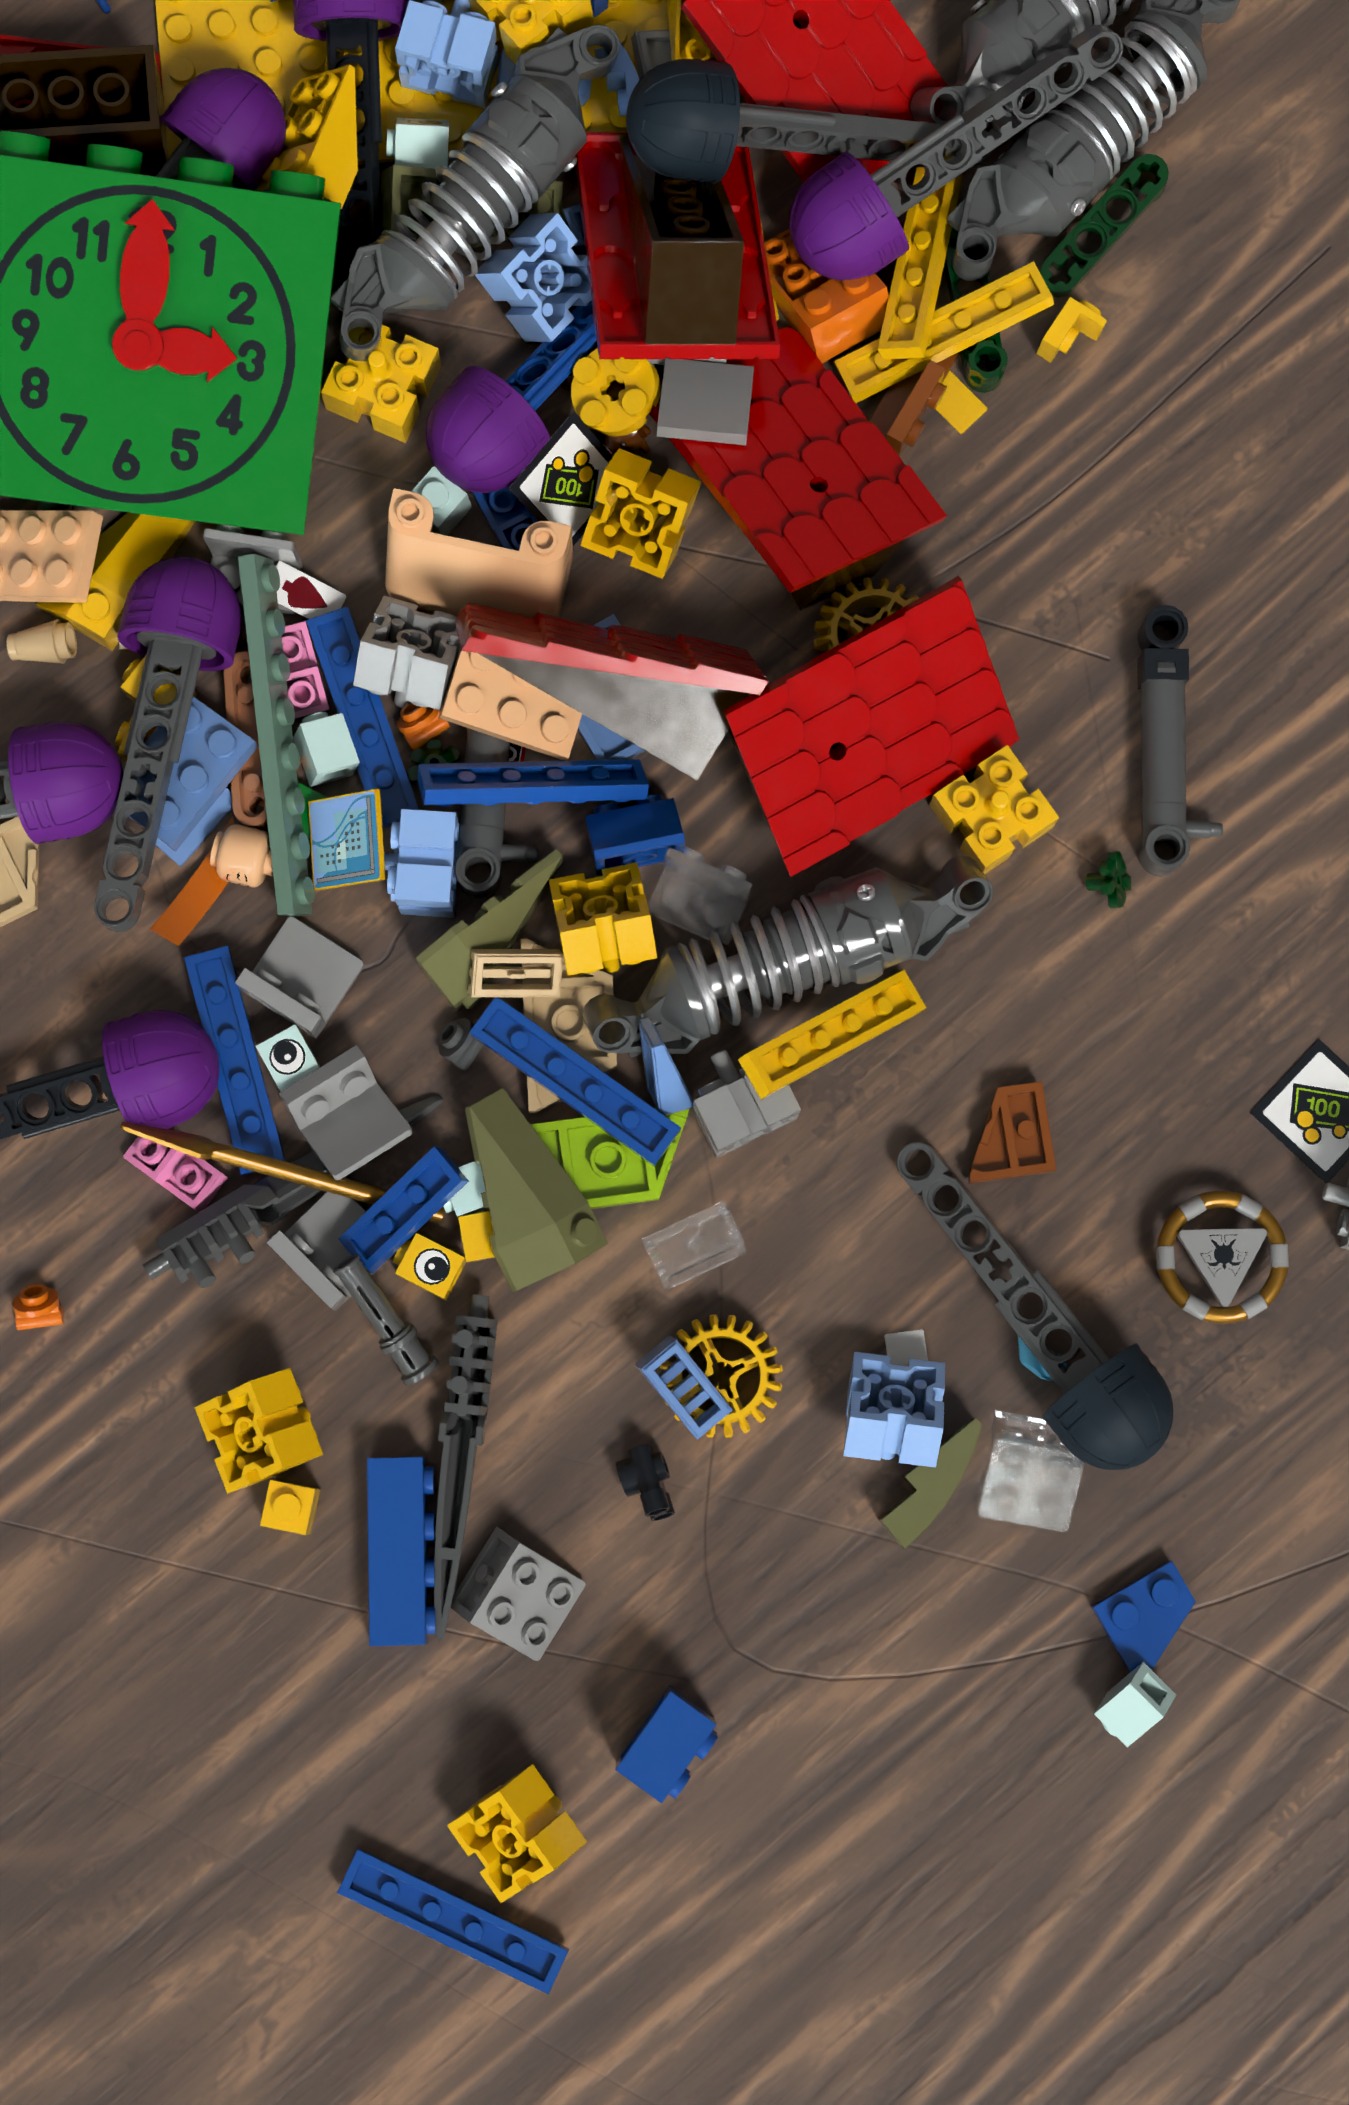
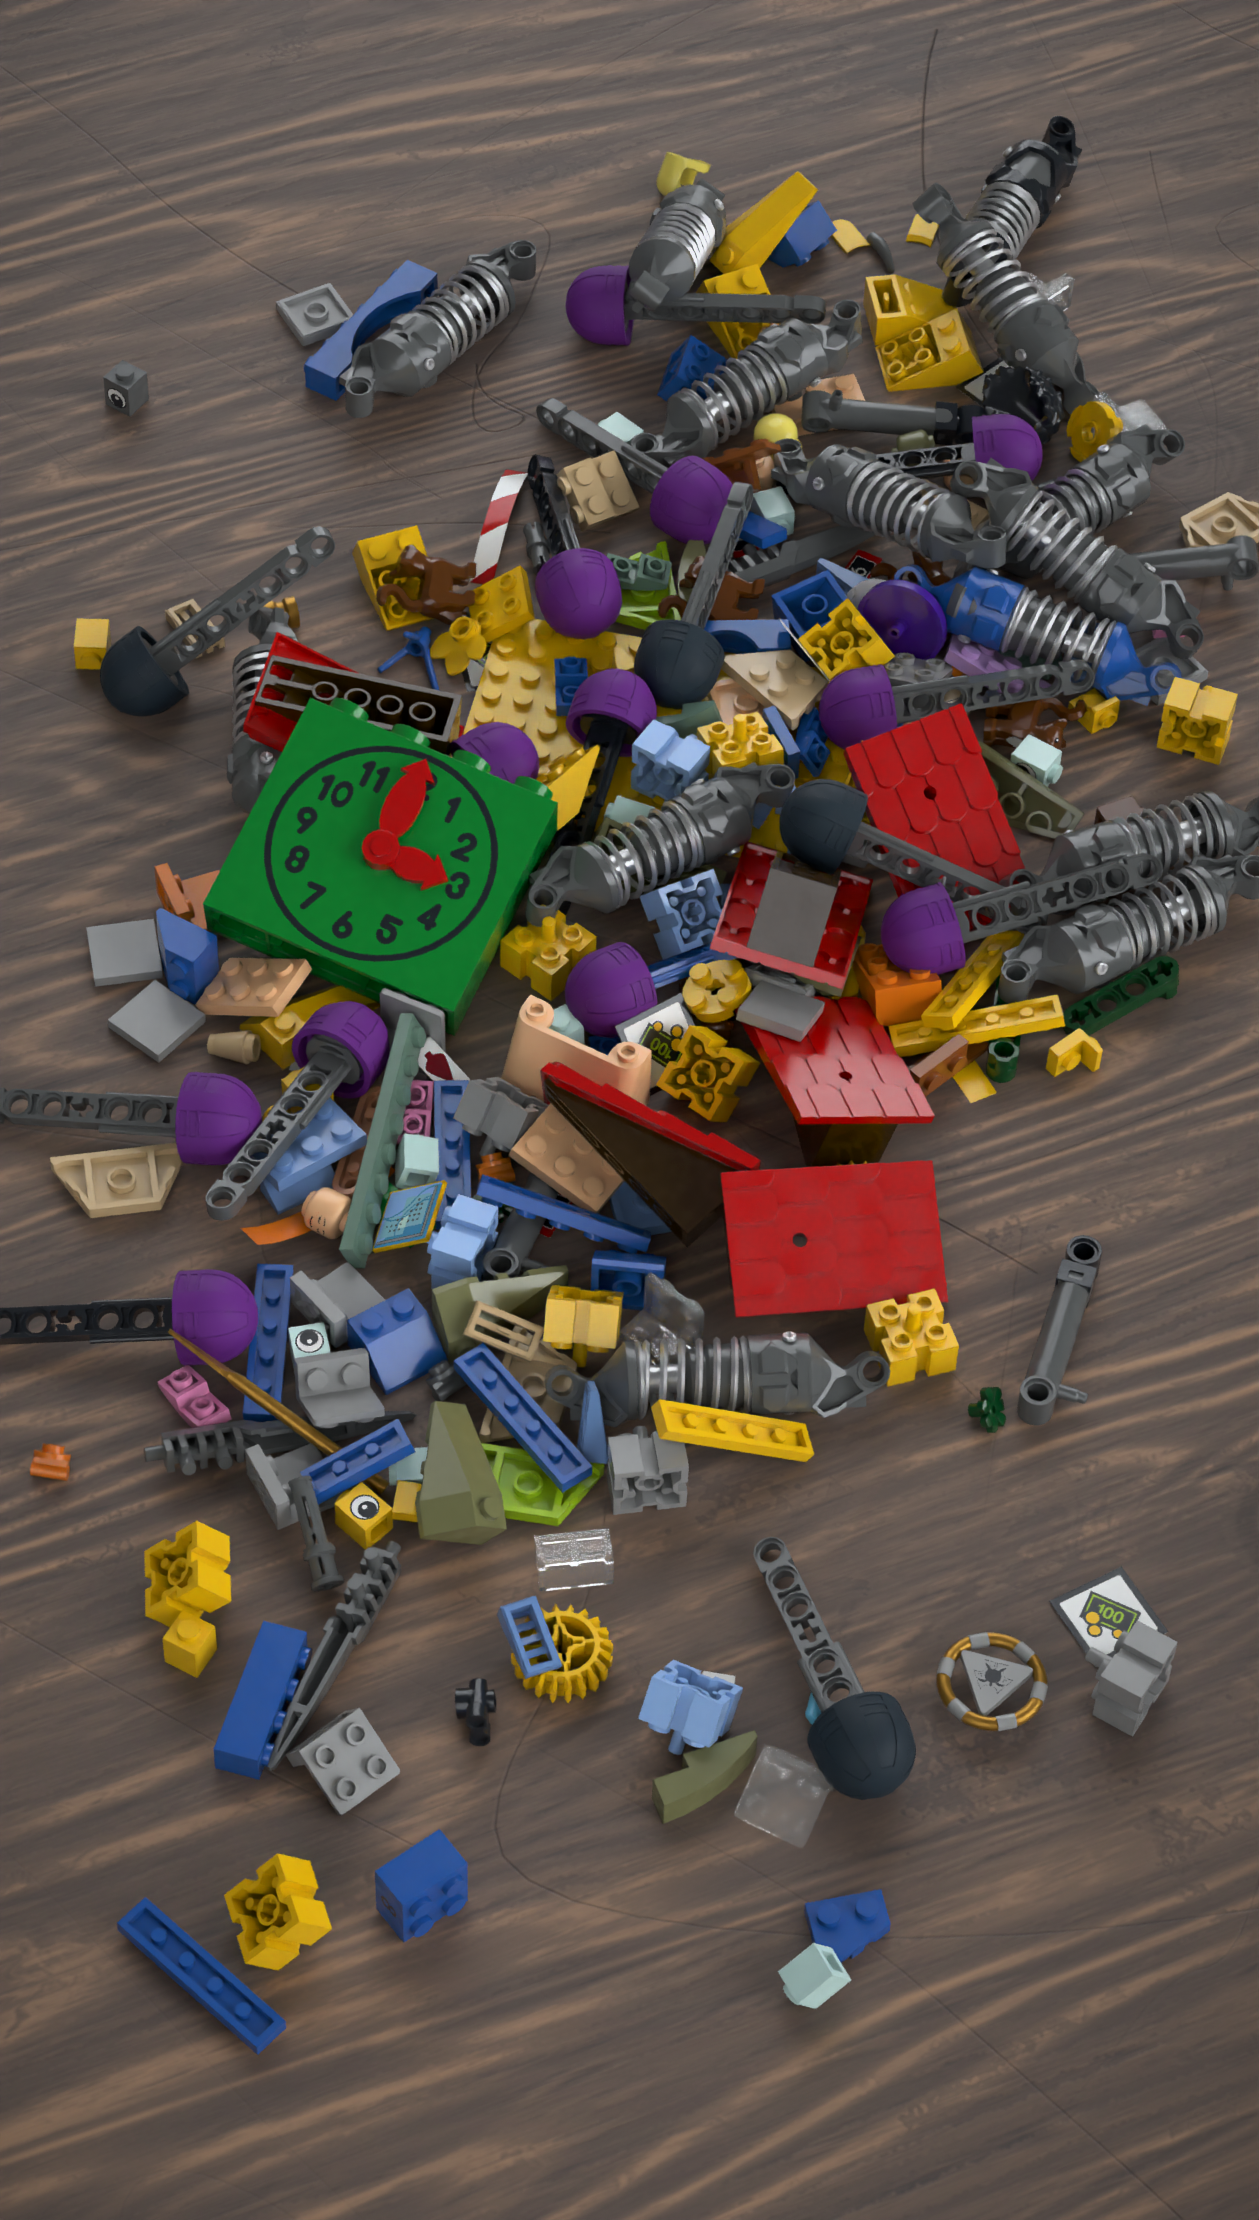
camera: 20 degrees right, 30 degrees down
dark orange wing [968,1081,1057,1185] -> none
none -> blue slope [347,1288,448,1395]

